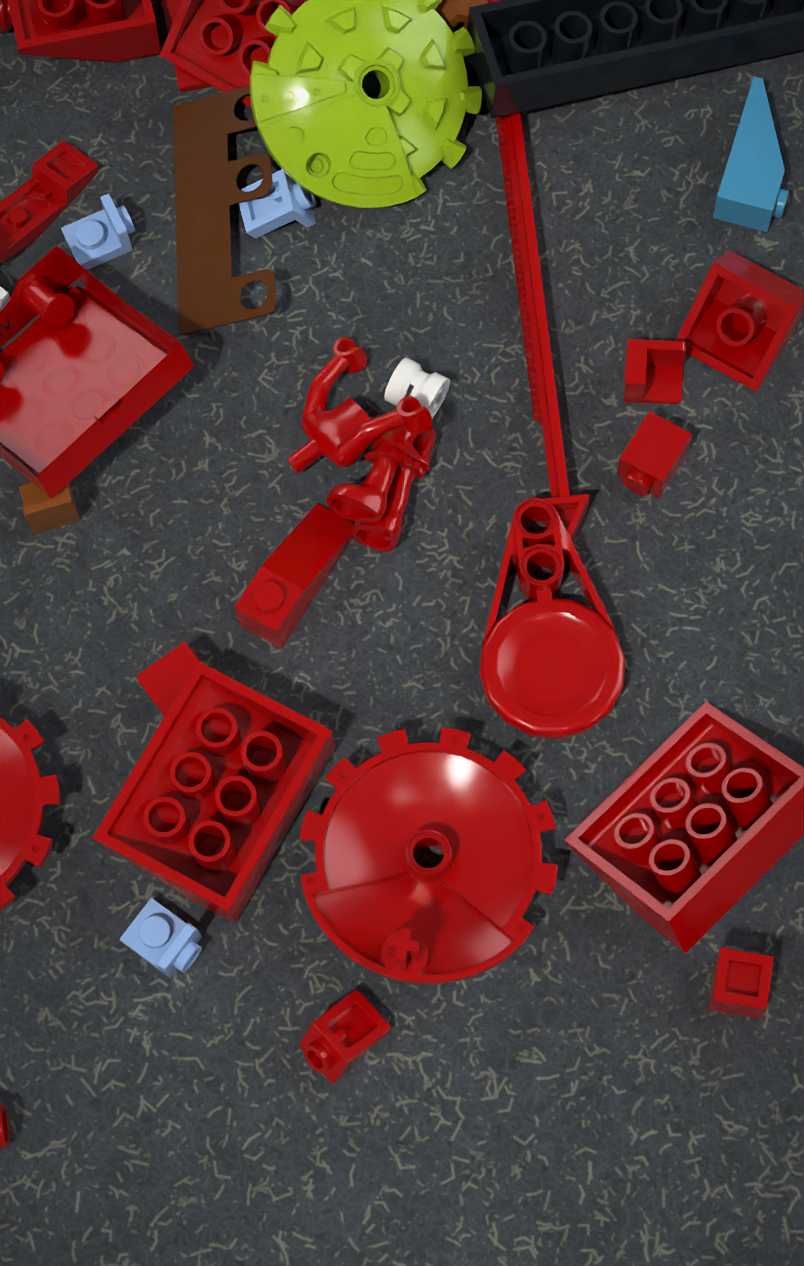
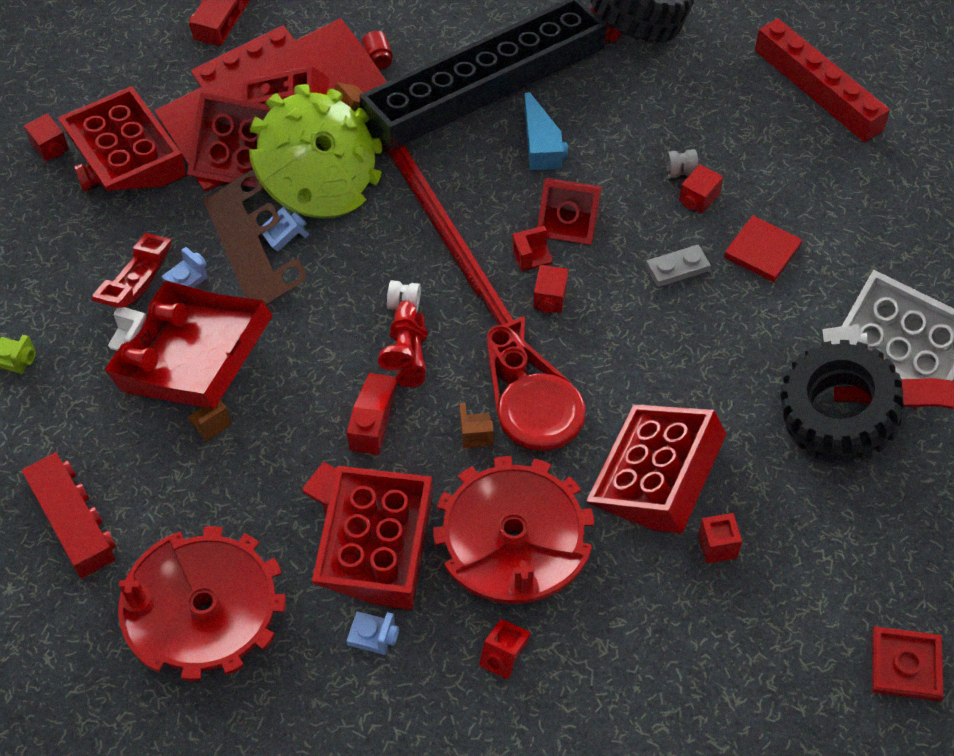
camera: 25 degrees left, 15 degrees down
red piece [286,337,432,474] -> none
none -> dark orange panel [459,403,494,448]

